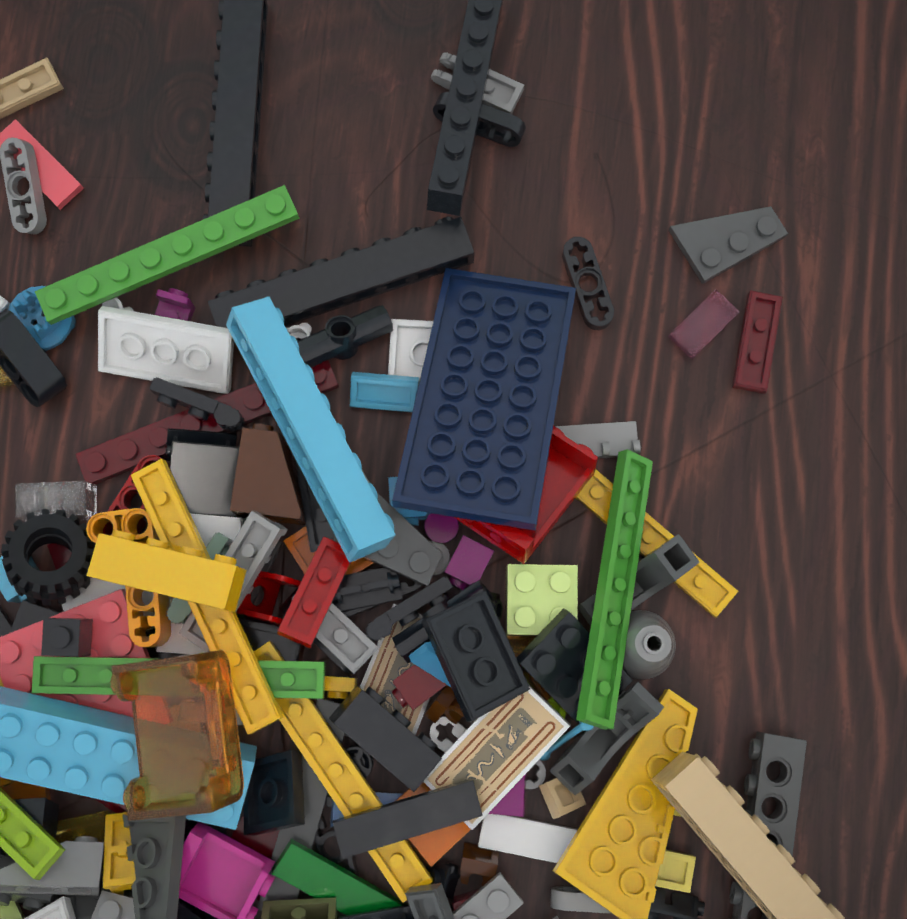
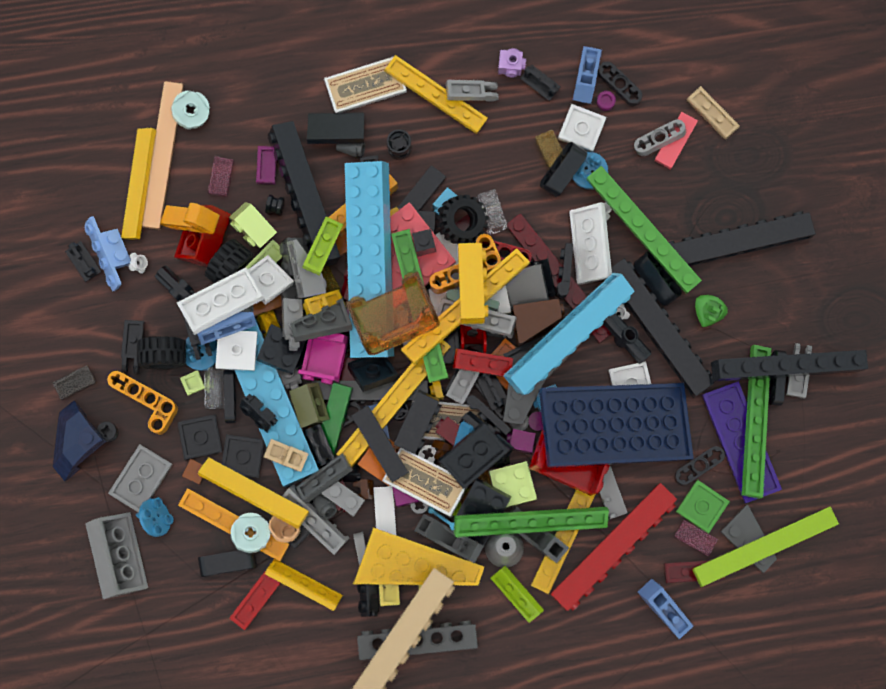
camera: 75 degrees right, 0 degrees up
magenta bracket [155,288,196,322] -> none
medium azure tile [350,372,419,412] -> none
tan plate [539,778,586,819] -> none
none -> lime plate [491,566,544,623]
none -> red brick [550,483,677,611]
none -> black beam [634,251,682,306]
none -> medium blue slope [638,579,693,639]
none -> bright green tile [675,479,730,534]
none -> lime tile [692,507,839,587]
none -> bright green piece [695,295,728,327]
none -> dark purple plate [702,381,782,503]
none -> bright green plate [742,345,771,499]

